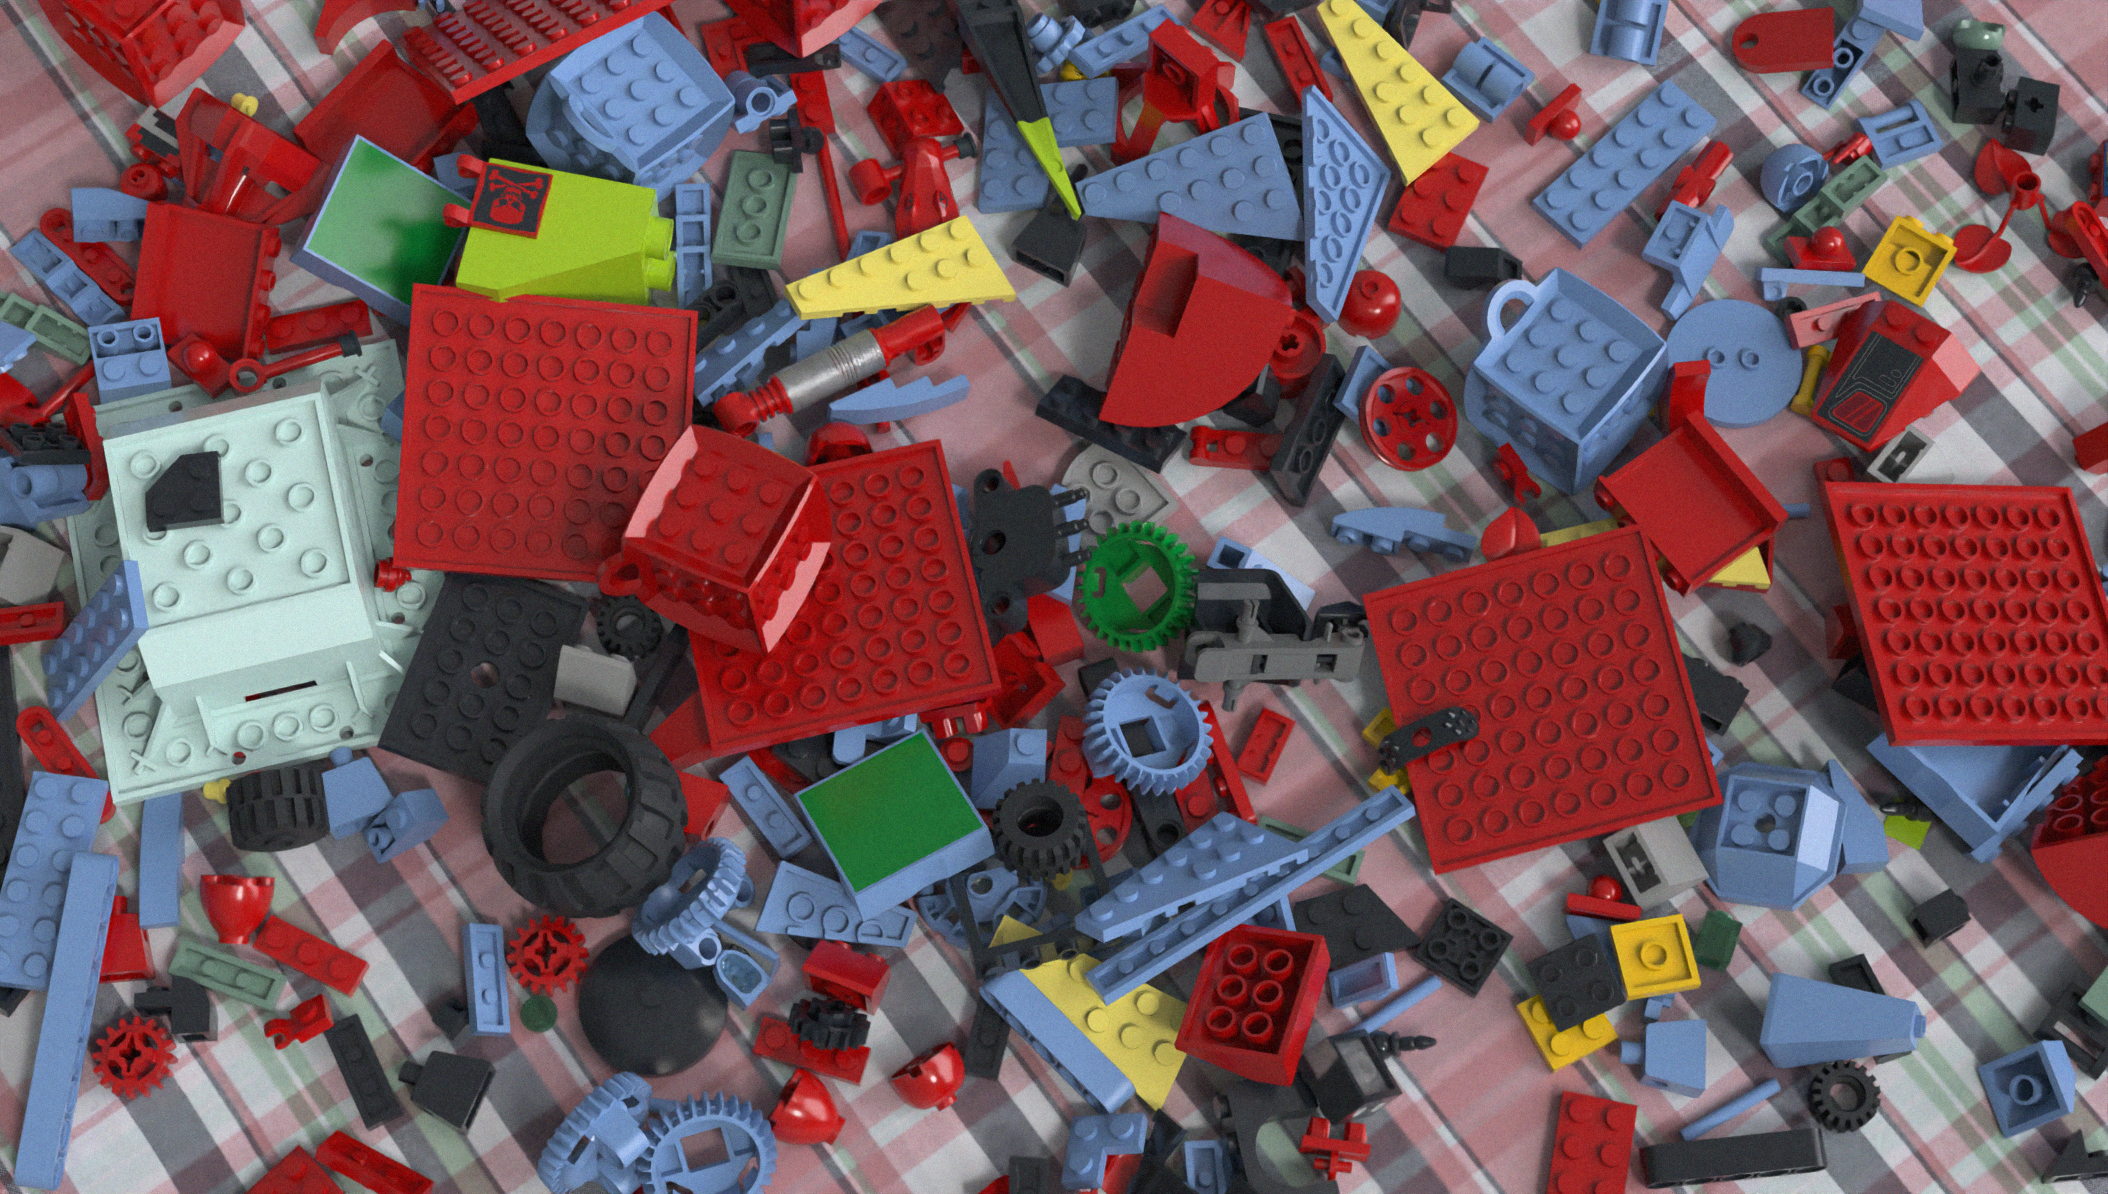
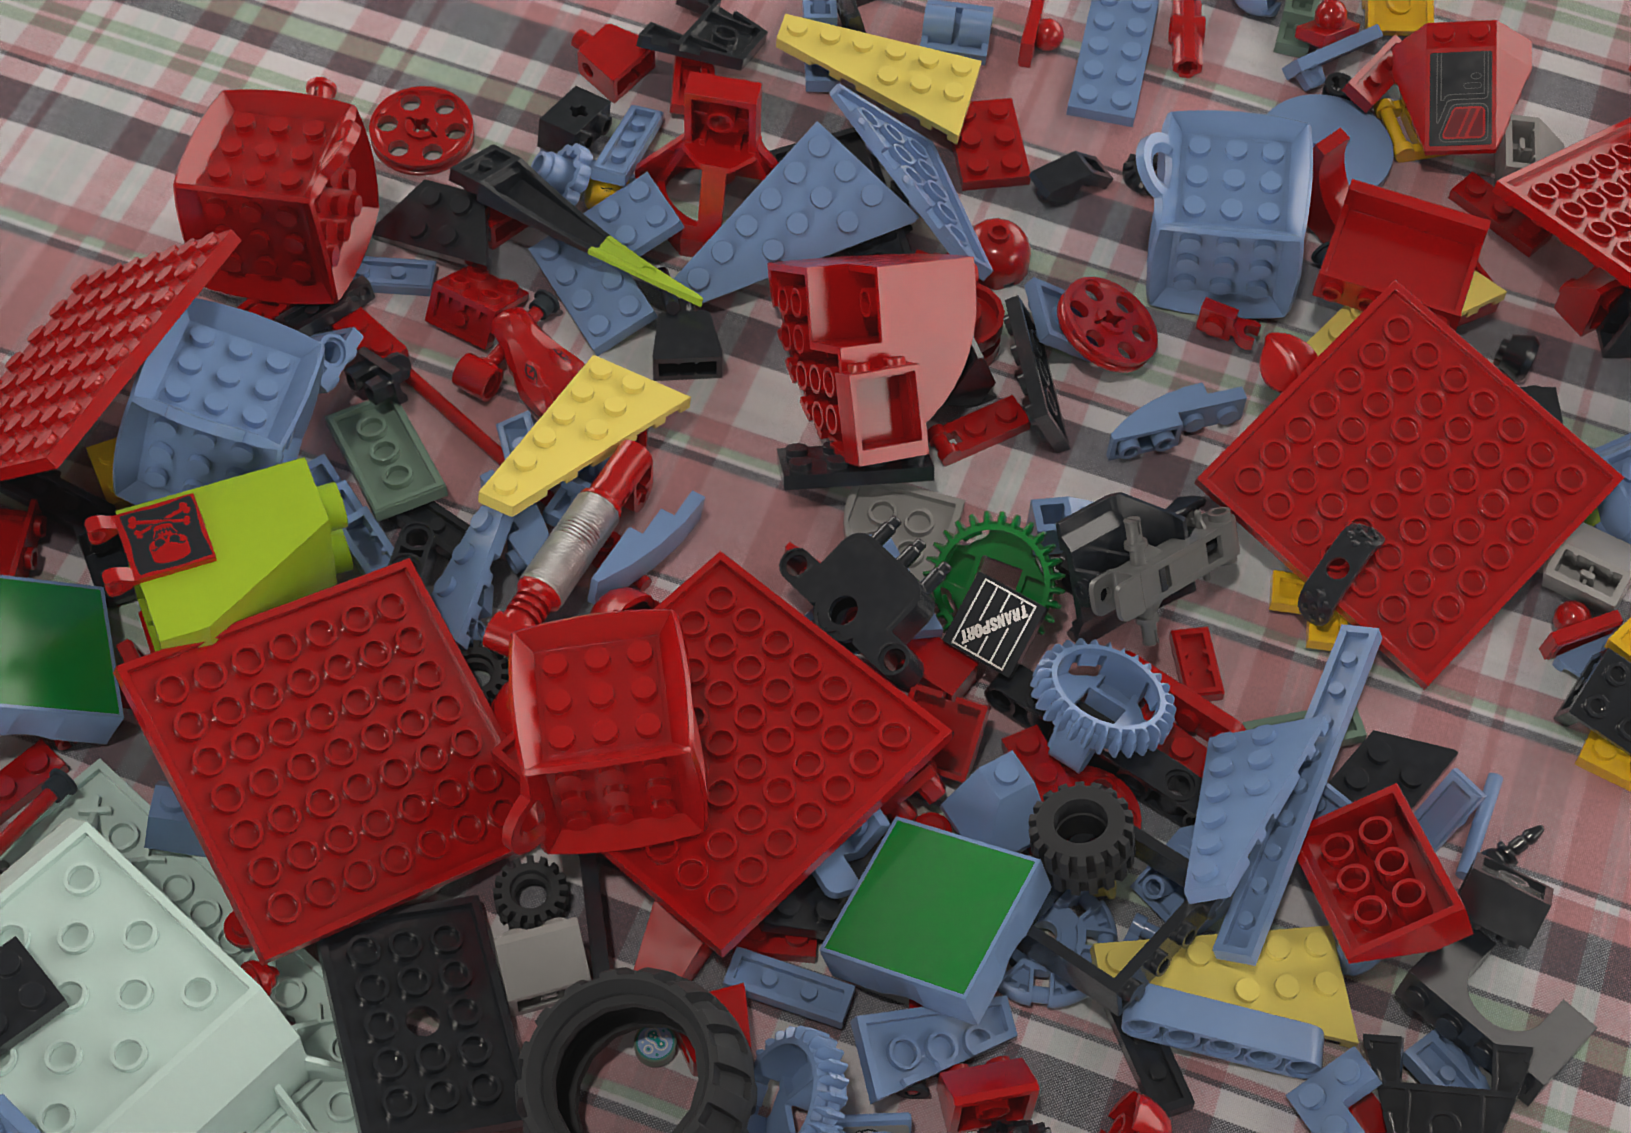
camera: 35 degrees left, 10 degrees down
medium blue brick [433,150,477,201] -> none
red plate [1263,15,1334,113] -> none
red hips [1299,1117,1371,1182] -> none
black tile [1412,897,1514,999] -> none
medium blue plate [1642,200,1734,321] -> none
none -> red window [835,356,929,467]
none -> black tile [942,571,1049,678]

